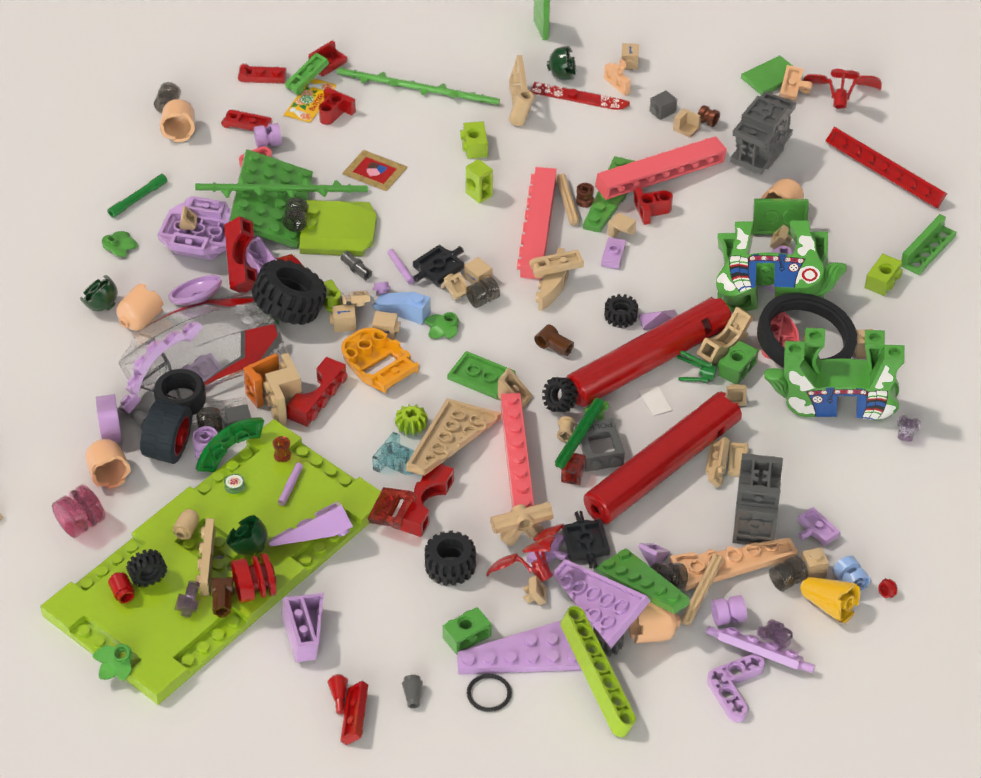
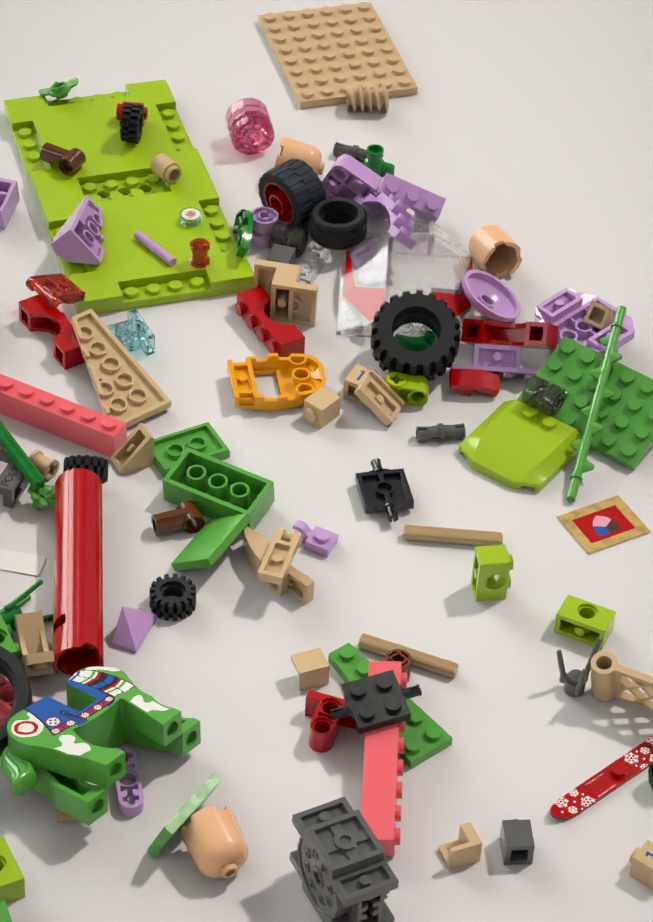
camera: 120 degrees right, 5 degrees down
dark green cylinder [80,275,118,311] -> none
bright green plate [102,231,138,257] -> none
plate [175,581,200,617] -> none
tan plate [196,518,216,596] -> none
dark green cylinder [226,515,268,556] -> none
red wheel [231,553,276,603] -> none
orange bracket [243,353,280,408] -> none
lavender plate [372,282,391,294] -> none
light blue slope [373,292,431,325] -> none
lavender piece [387,249,414,284] -> none
lime gear [395,404,428,436] -> none
bright green plate [424,312,459,339] -> none
tan bracket [441,272,471,301] -> none
tan brick [464,257,492,290] -> none
clear smoke wheel [466,276,500,308] -> none
coral brick [517,167,557,279] -> none
lavender plate [601,237,626,269] -> none
light nougat plate [604,59,631,96] -> none
copper wheel [697,105,720,127] -> none
tan tile [770,225,793,249] -> none
none -> bright green brick [162,447,275,532]
none -> bright green tile [171,513,251,571]
none -> lavender plate [293,520,339,557]
none -> black plate [330,670,422,734]
none -> dark grey pin [333,142,367,162]
none -> green piece [364,144,395,177]
none -> lavender arch [375,173,446,224]
none -> tan axle [404,525,503,546]
none -> dark grey plant [556,637,602,697]

